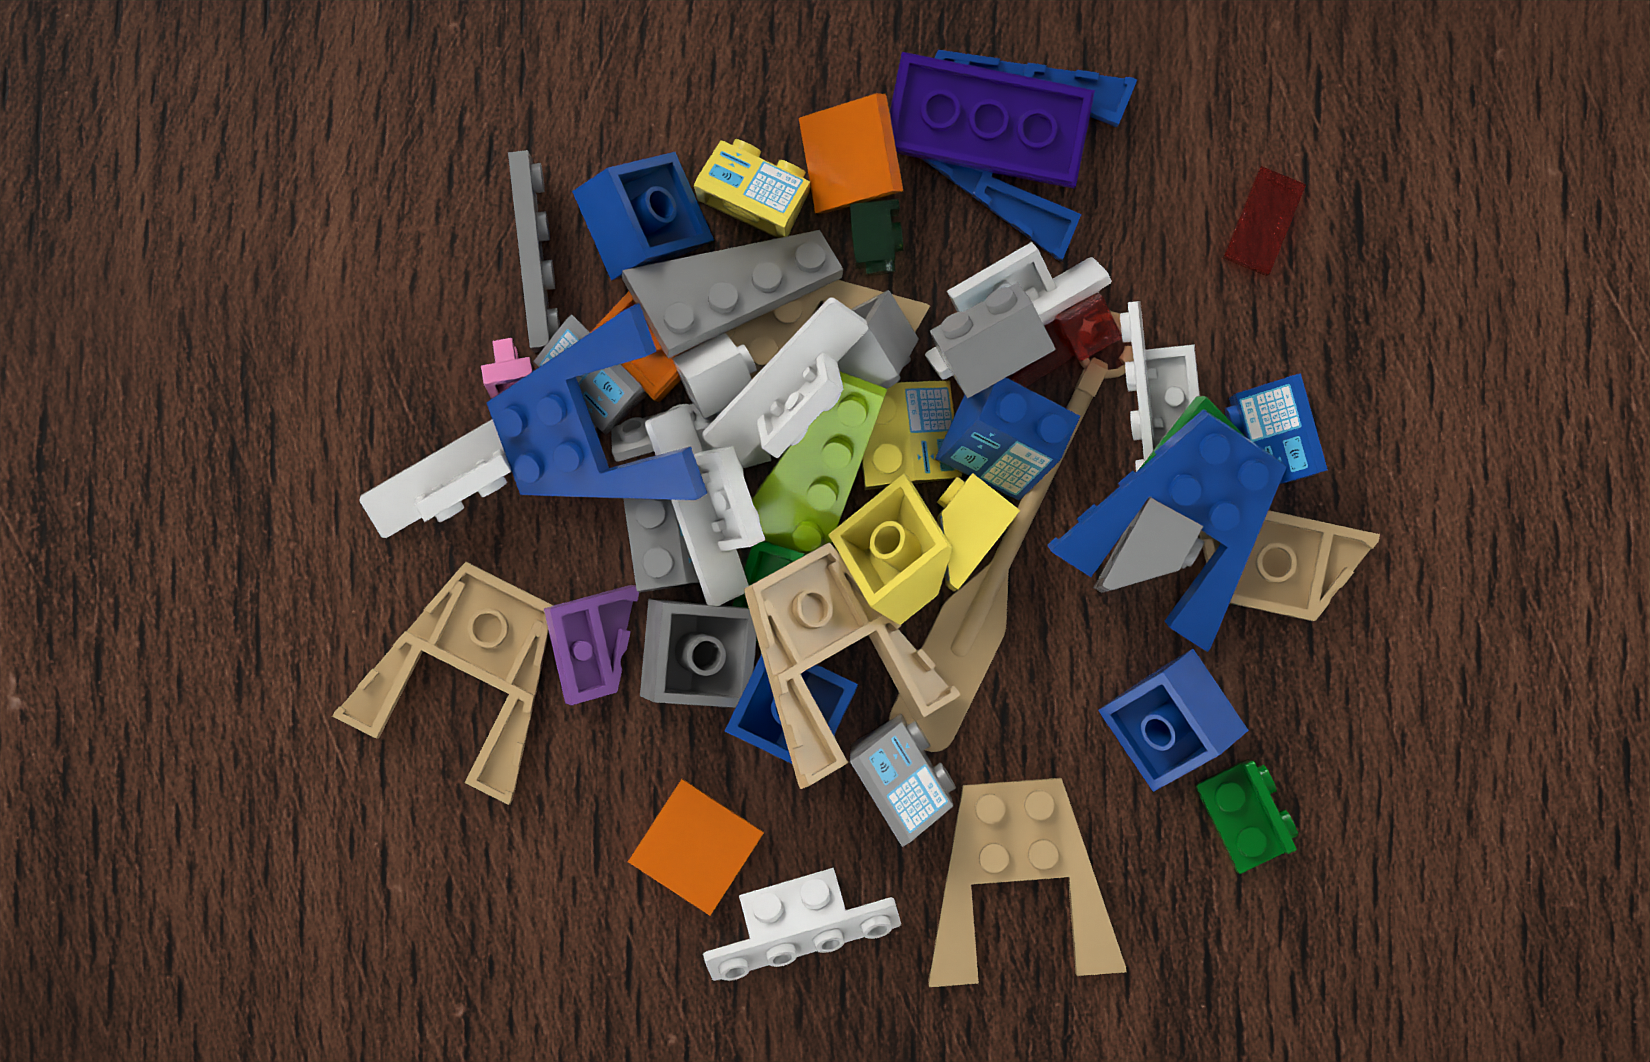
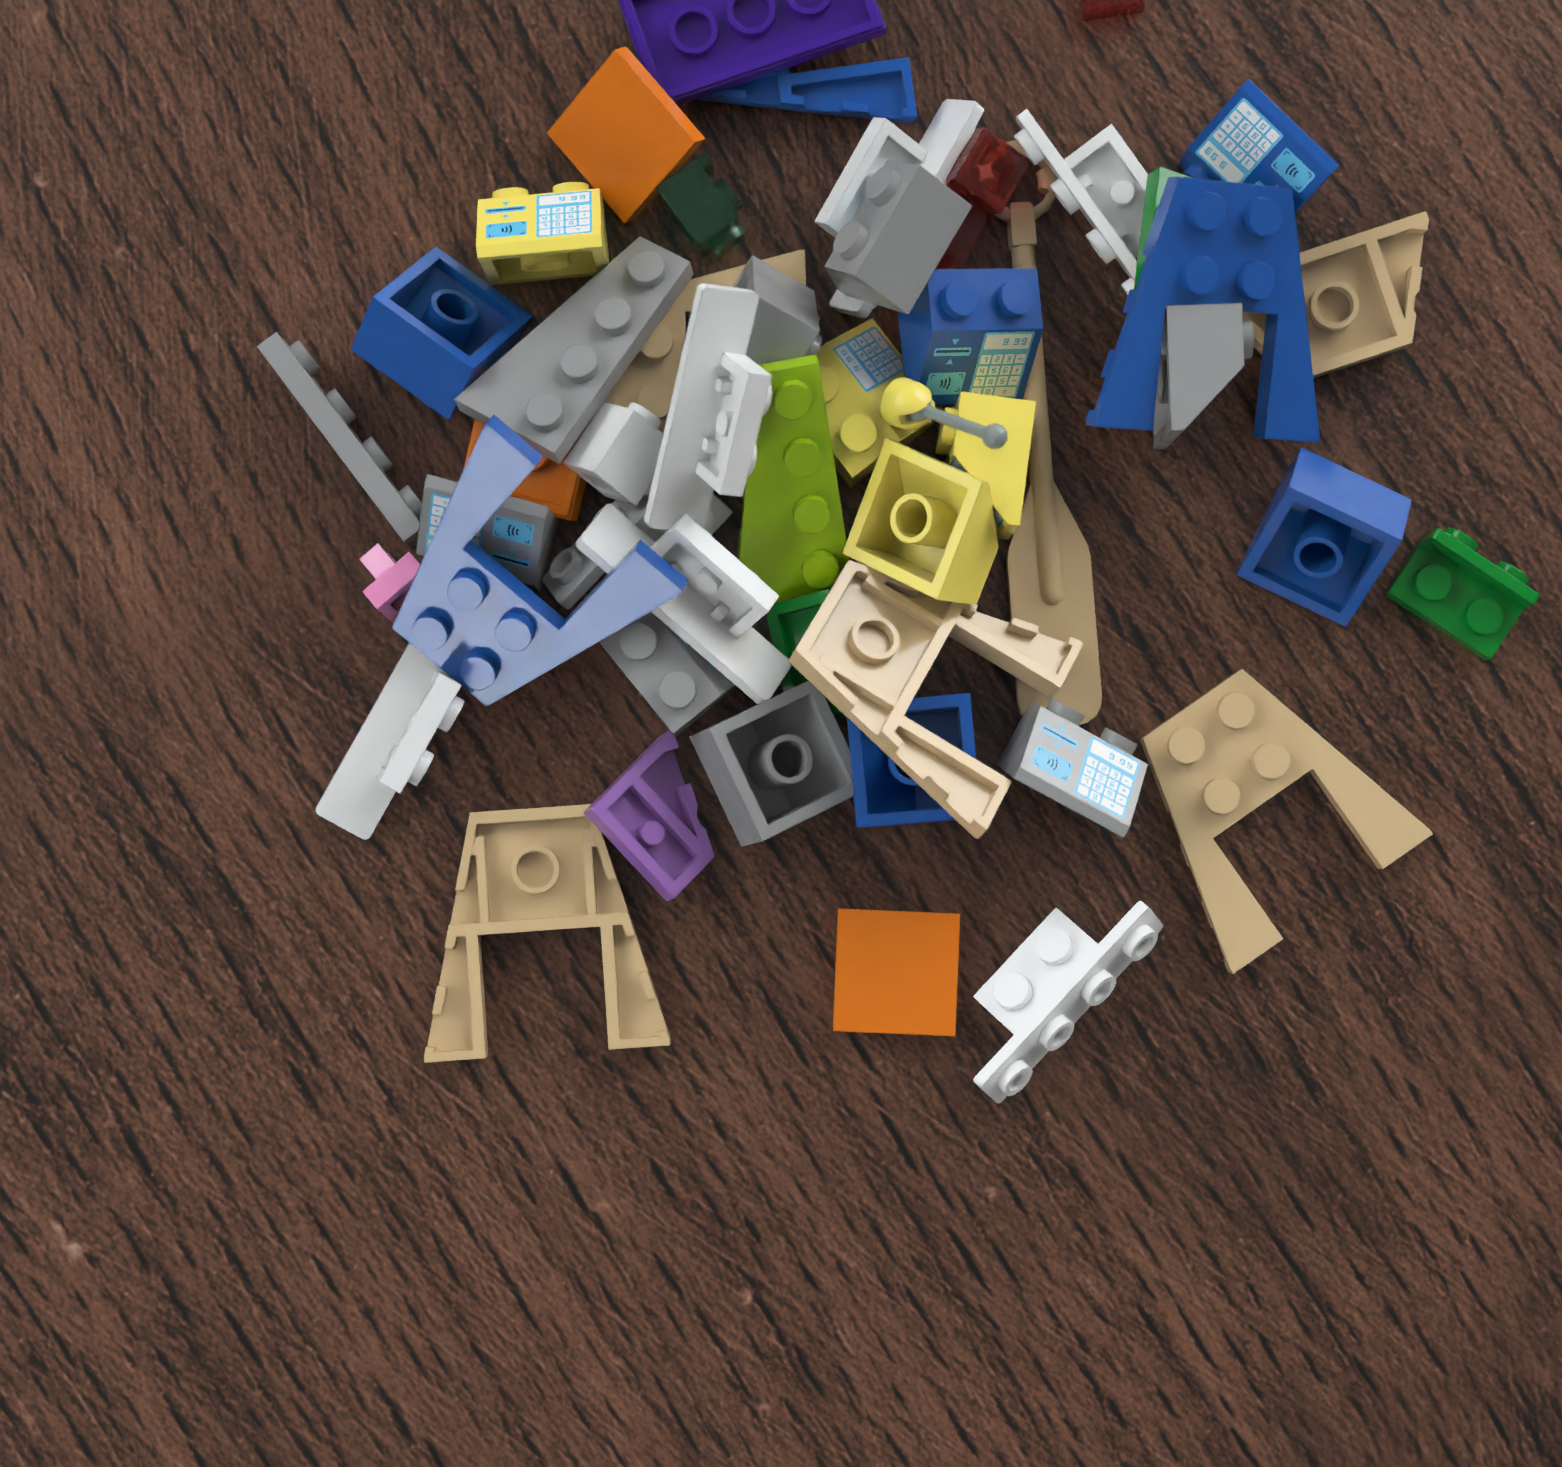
camera: 30 degrees left, 0 degrees up
none -> hinge [880,377,1008,449]

